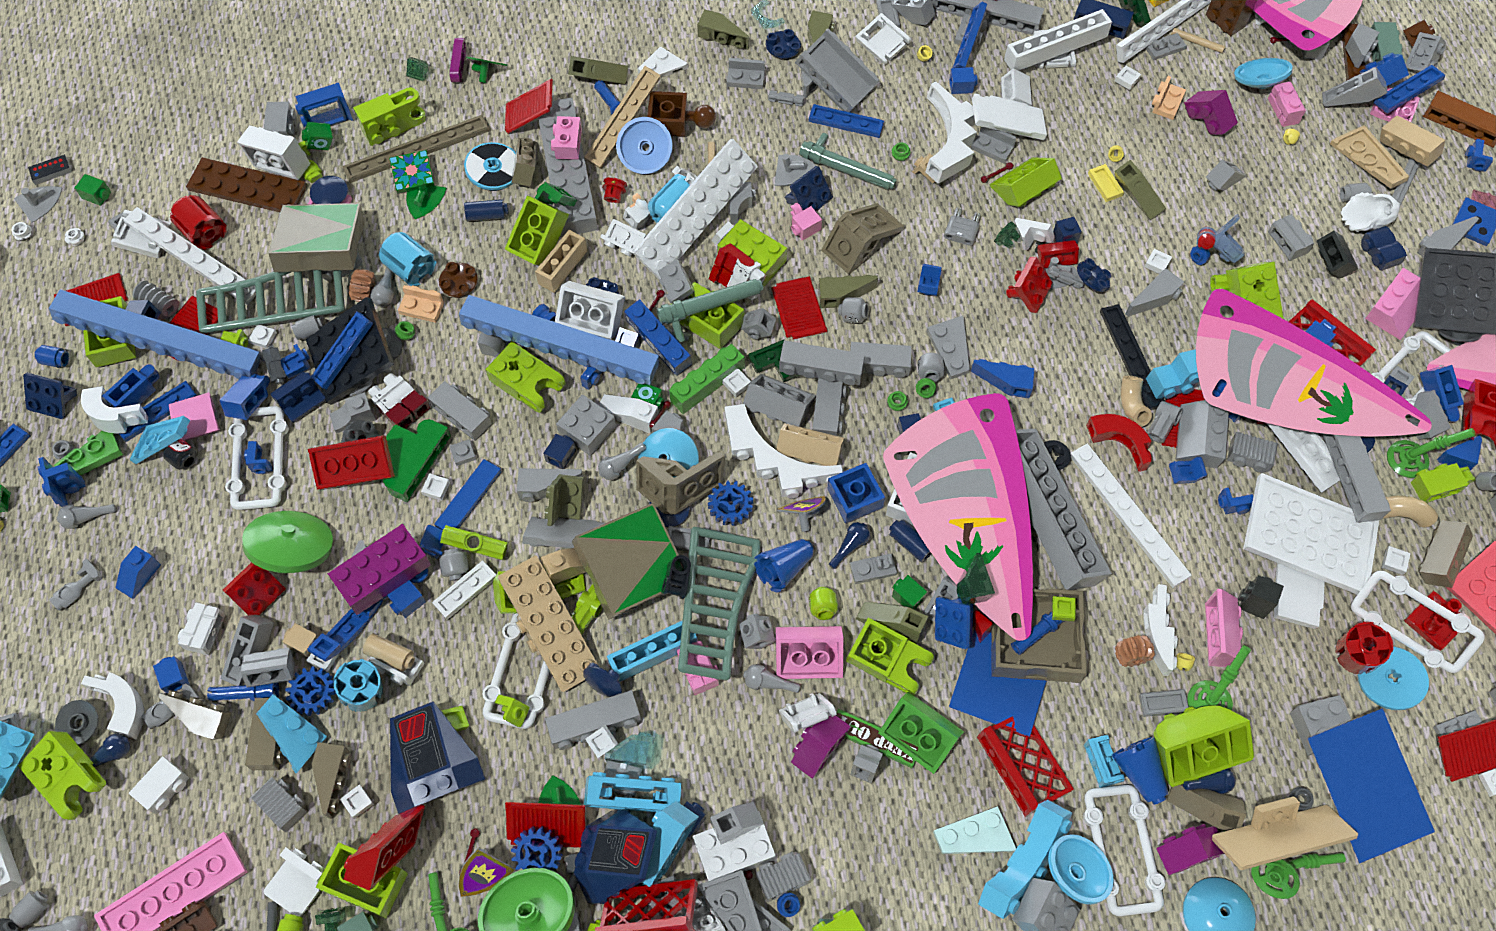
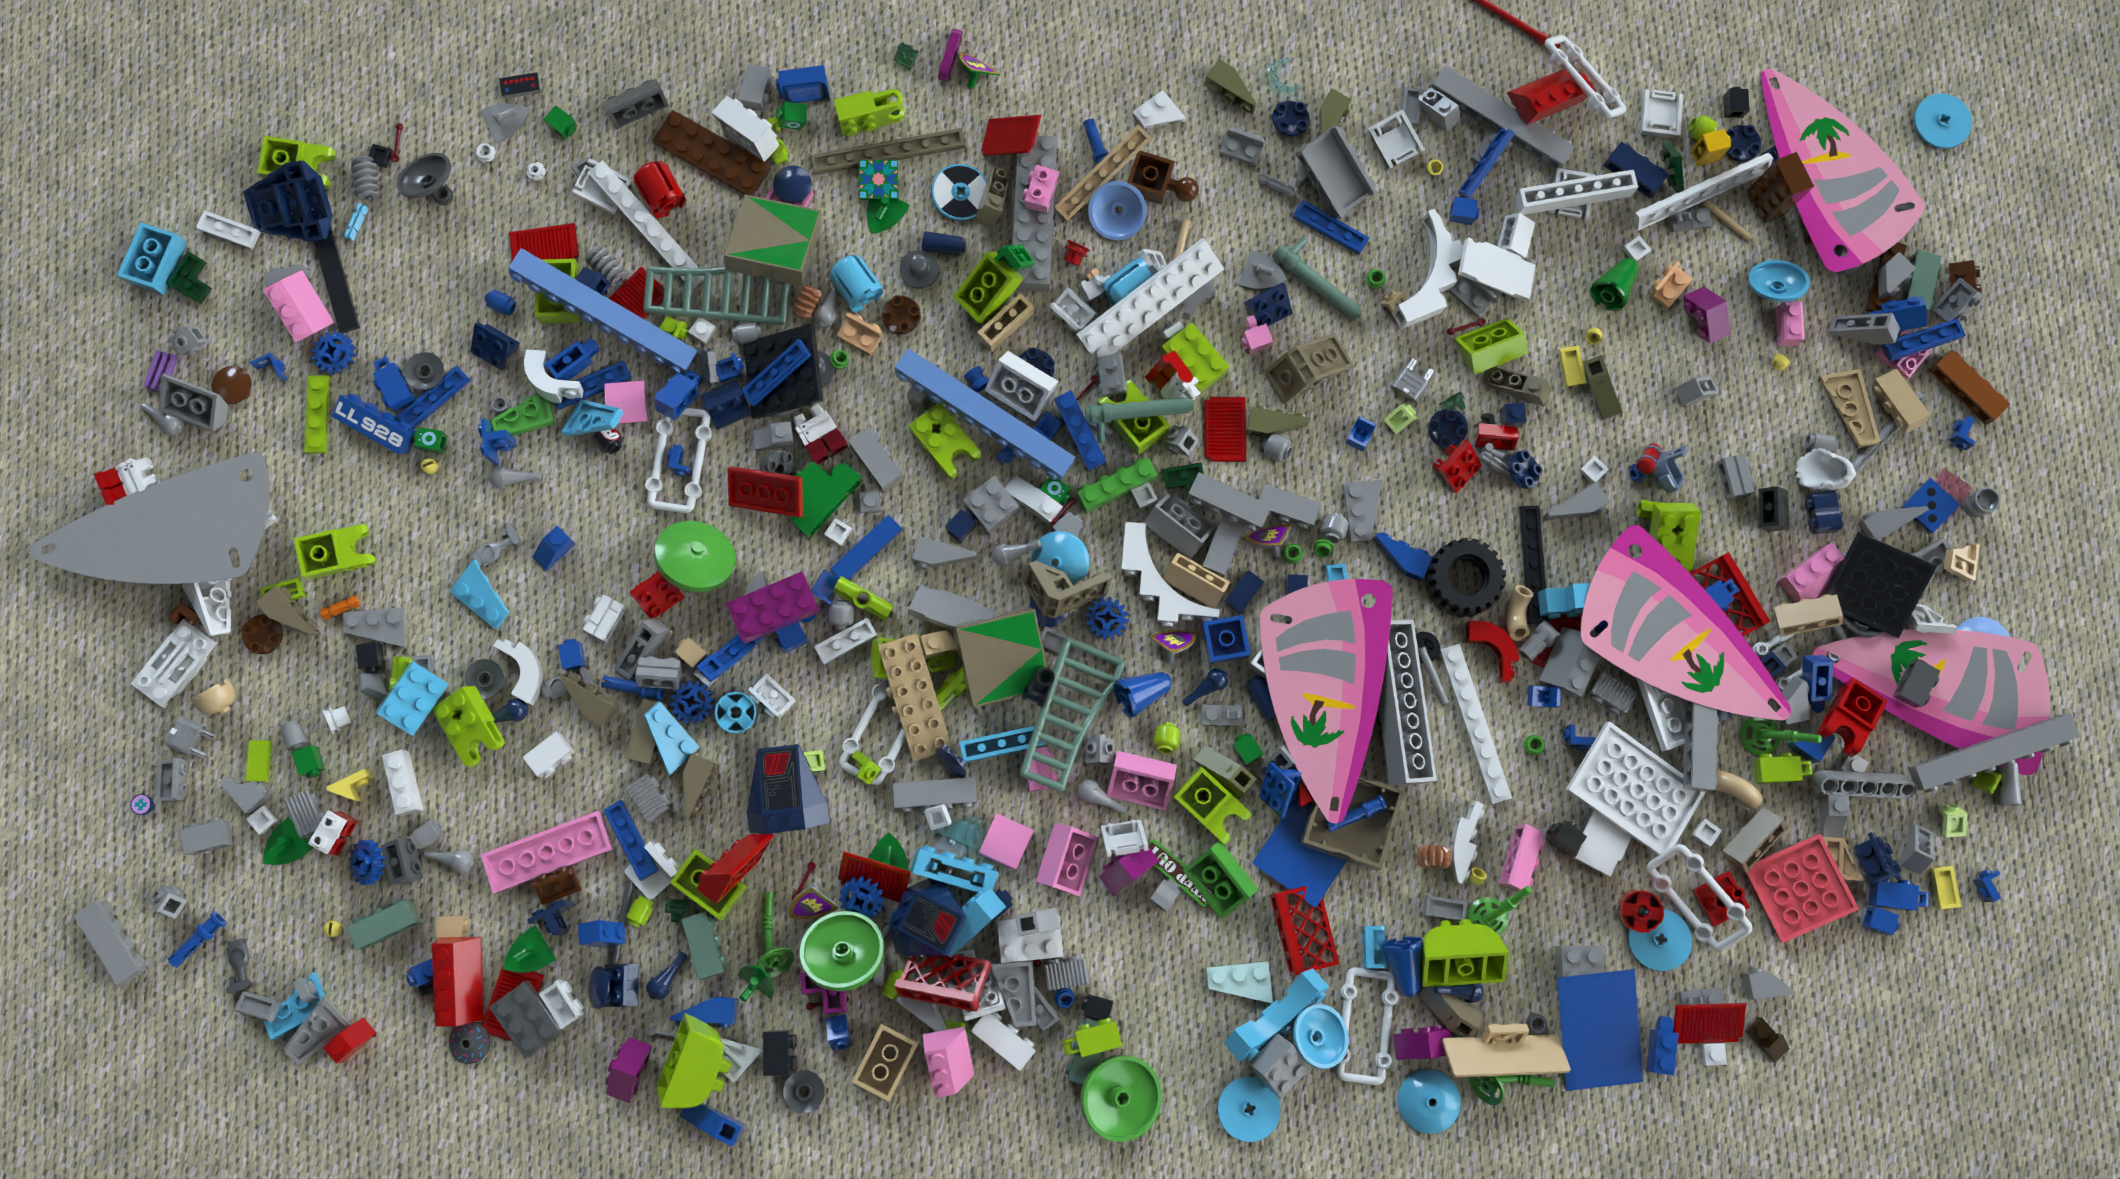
camera: 10 degrees right, 15 degrees up
white plate [340,785,374,819] -> none
tan brick [362,633,415,671] -> none
olive bracket [545,474,584,526] -> none
olive slope [568,56,629,84] -> none
clear green slope [956,552,995,605] -> none
white slope [1015,218,1055,250] -> none
lime tile [1052,596,1075,622] -> none
none -> medium azure wing [449,560,510,629]
none -> dark grey slope [603,79,669,129]
none -> blue tile [603,800,659,881]
none -> dark grey plate [900,250,939,289]
none -> bright pink slope [978,813,1034,871]
none -> bright pink slope [1036,823,1099,896]
none -> black brick [1081,994,1113,1020]
none -> dark blue tile [1224,570,1264,614]
none -> shield [1244,524,1292,558]
none -> yellowish green bracket [1384,404,1417,434]
none -> light grey bar [1418,647,1449,705]
none -> black tyre [1425,538,1506,617]
none -> dark blue dish [1428,409,1468,448]
none -> dark tan slope [1485,367,1552,407]
none -> bright green plate [1524,735,1545,755]
none -> green cone [1590,258,1639,311]
none -> blue brick [1646,1016,1679,1076]
none -> tan brick [1774,594,1843,637]

